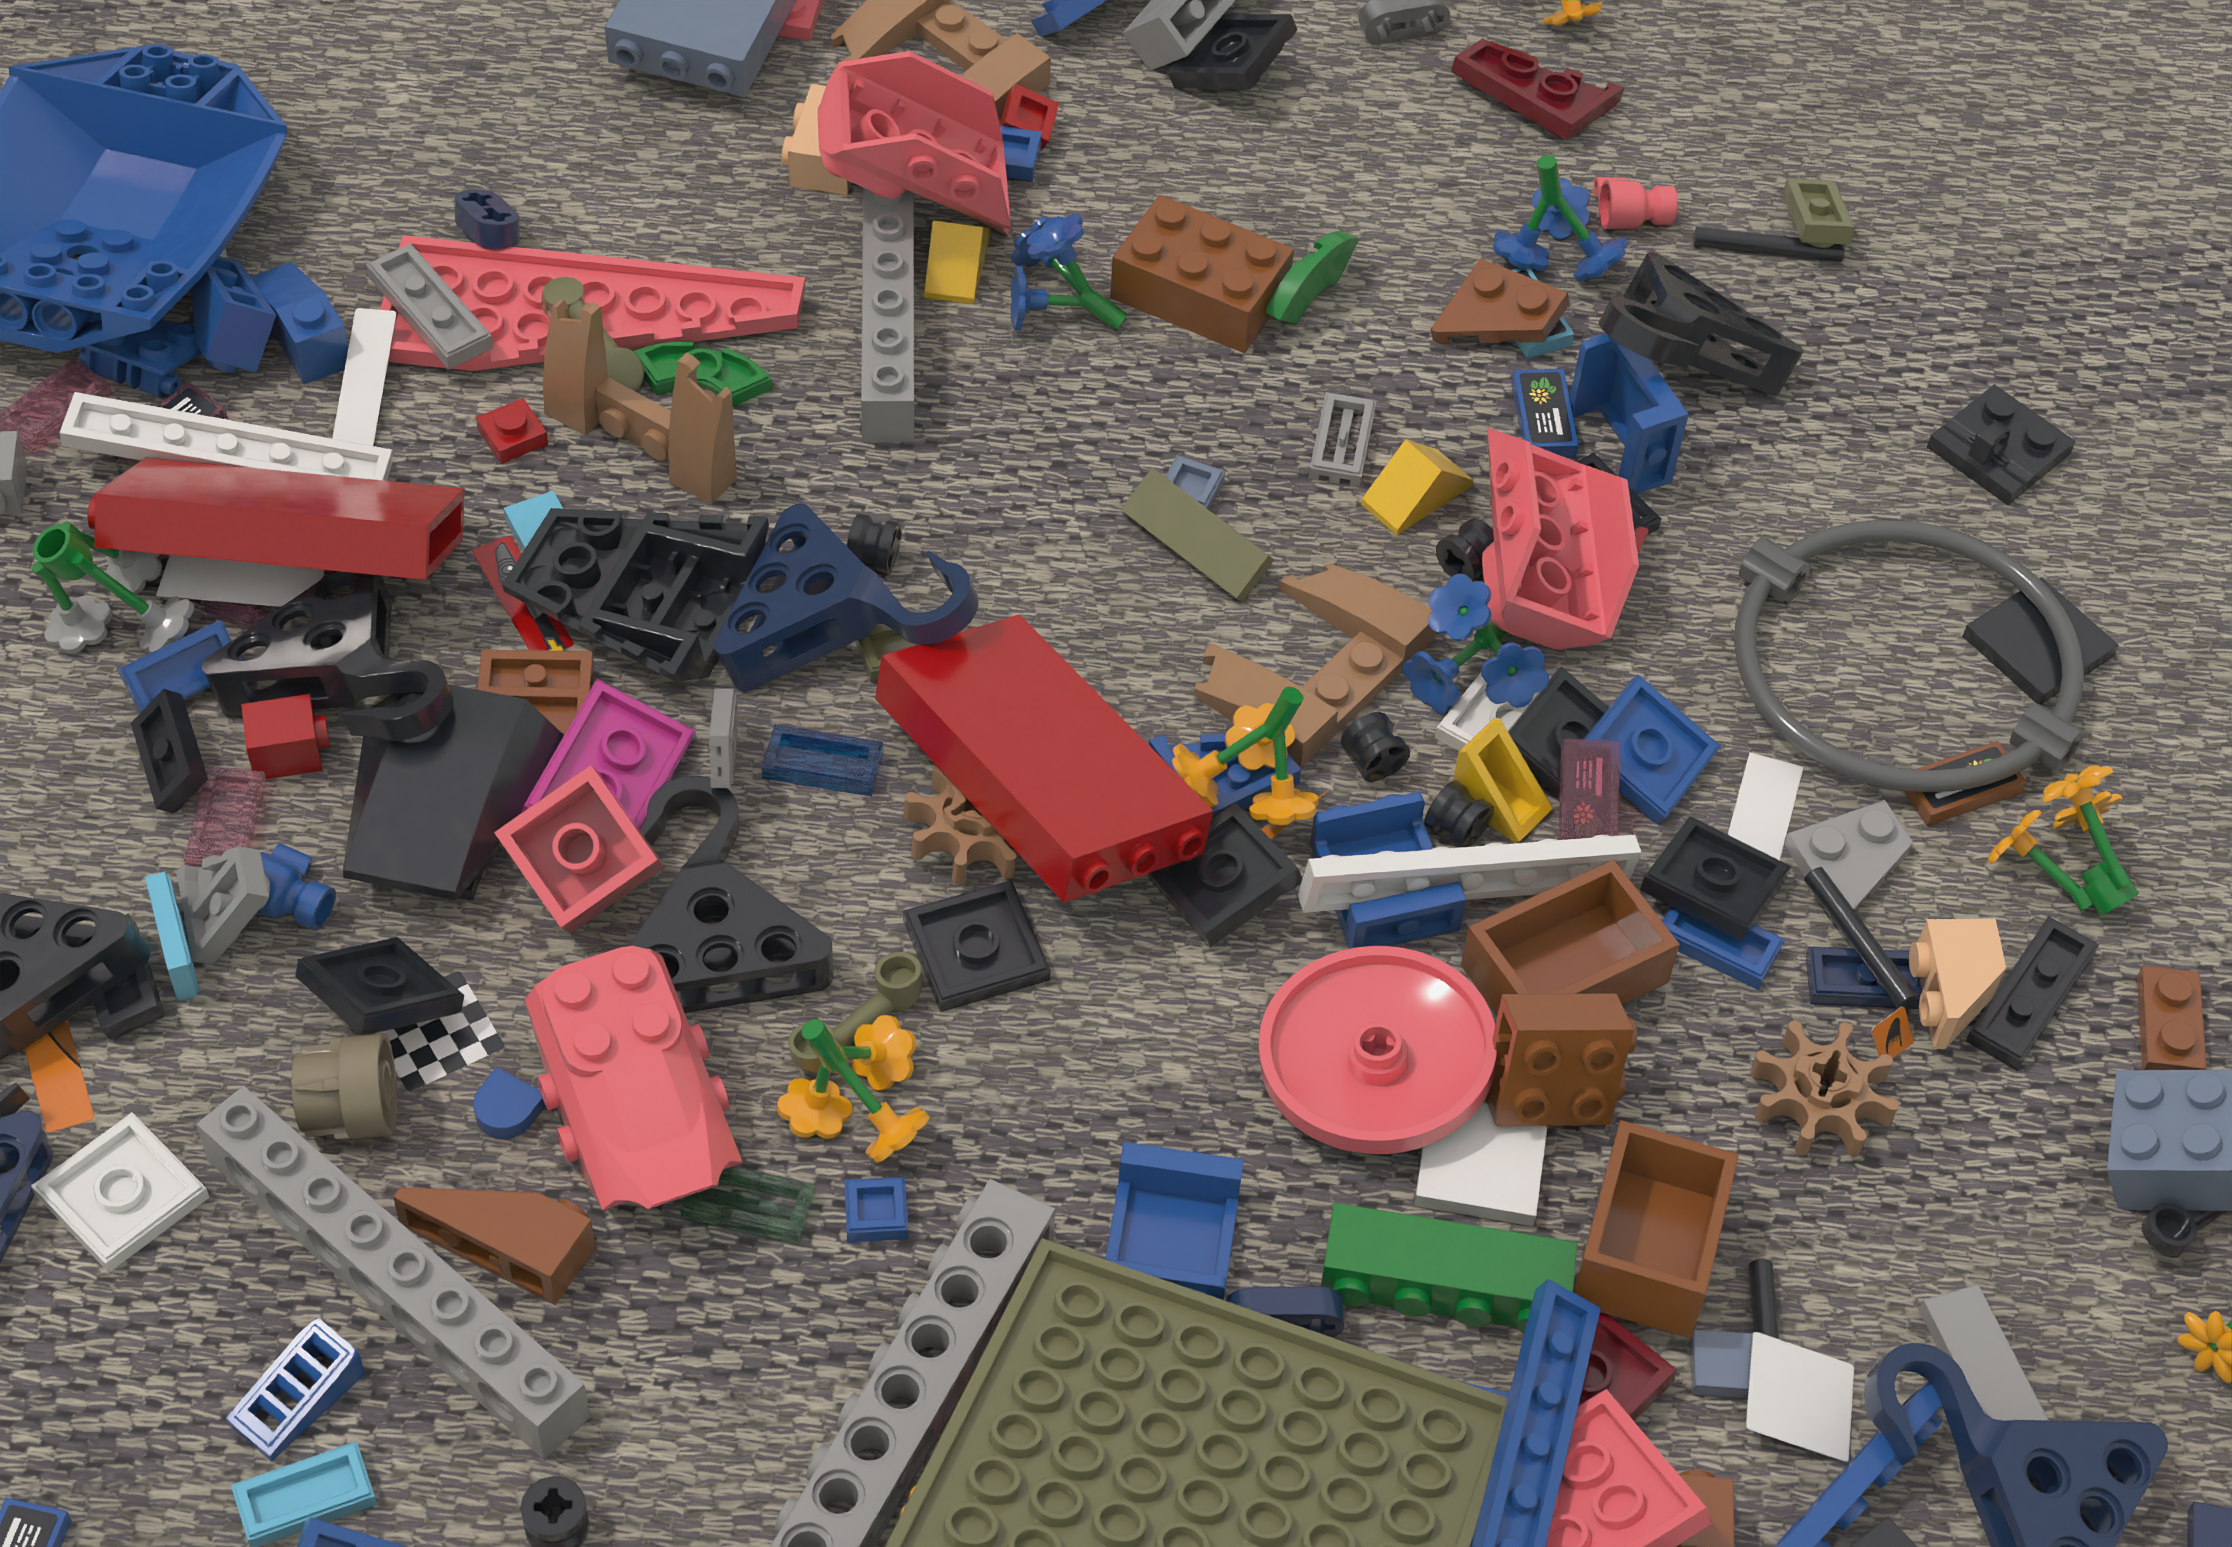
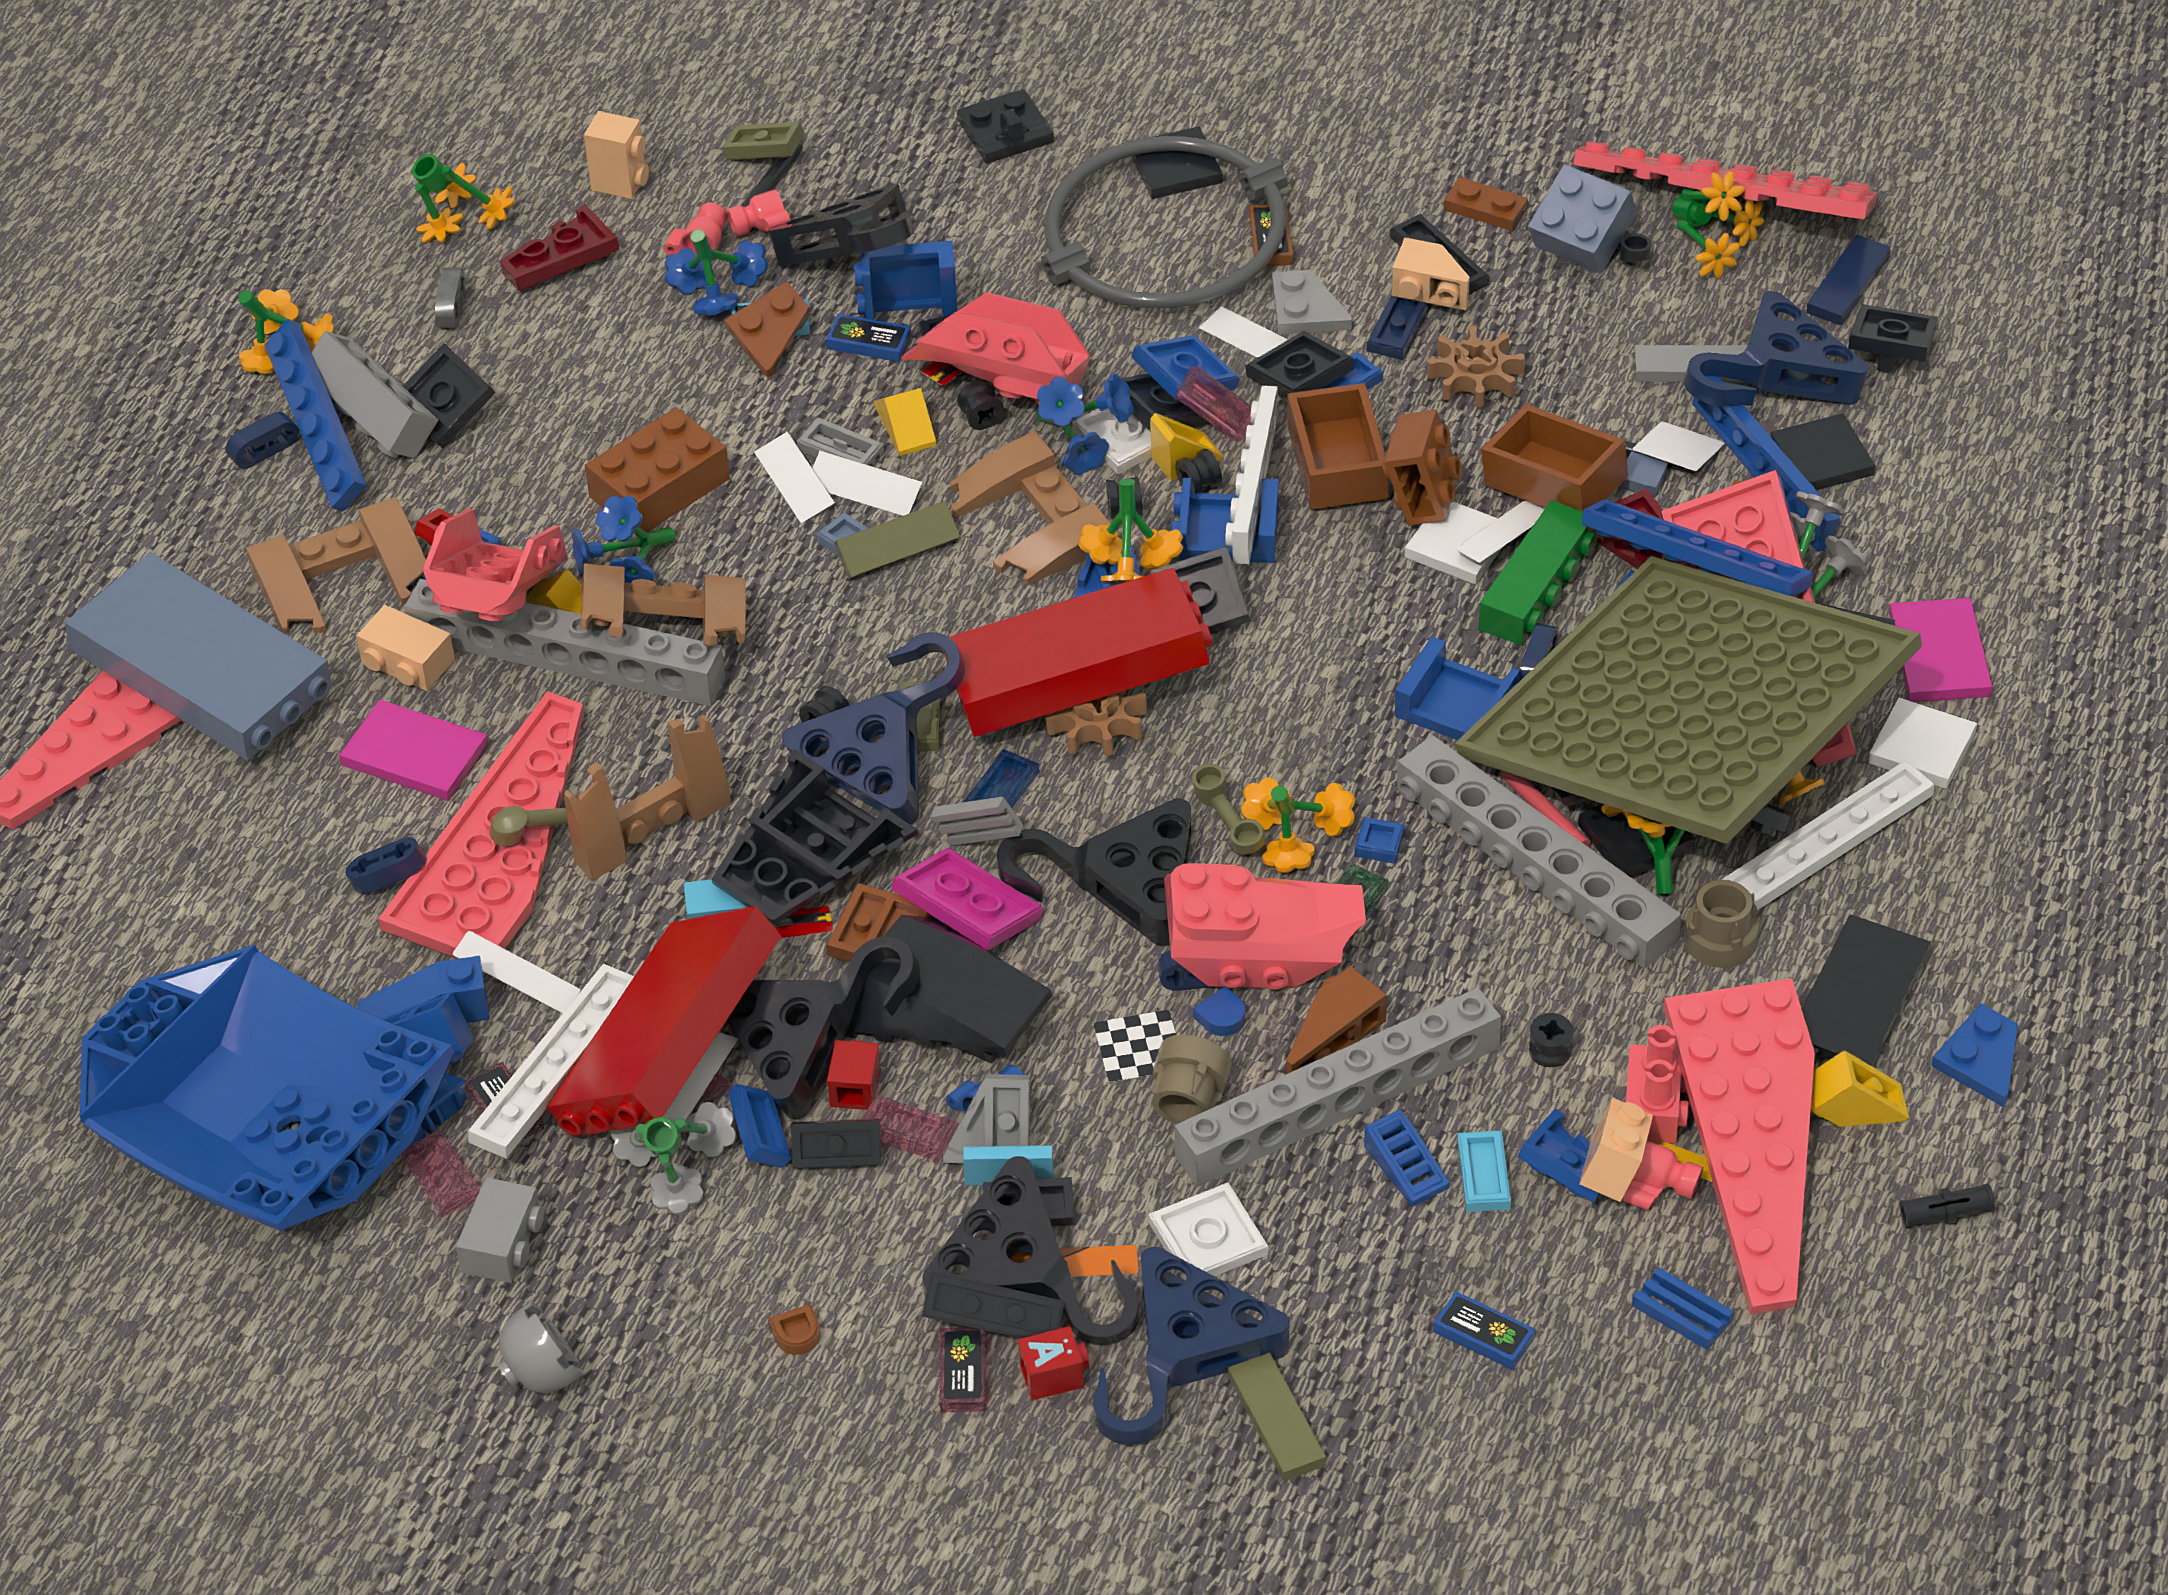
camera: 65 degrees left, 5 degrees down
black tile [295,937,465,1035] -> none
light grey tile [366,243,493,370] -> none
red plate [476,398,548,464] -> none
coral brick [494,765,665,934] -> none
green tile [633,341,773,407] -> none
black tile [903,880,1051,1012] -> none
coral dish [1259,946,1497,1154] -> none
green tile [1265,230,1360,324] -> none
black bar [1804,867,1919,1010] -> none
orange sticker [1872,1007,1914,1058] -> none
plant [1988,765,2139,916] -> none
none -> dark pink tile [339,699,488,801]
none -> medium nougat wedge [581,563,746,646]
none -> light nougat brick [584,111,649,199]
none -> coral piece [727,189,790,238]
none -> white sticker [754,432,835,523]
none -> white sticker [812,451,922,516]
none -> white sticker [1456,500,1545,562]

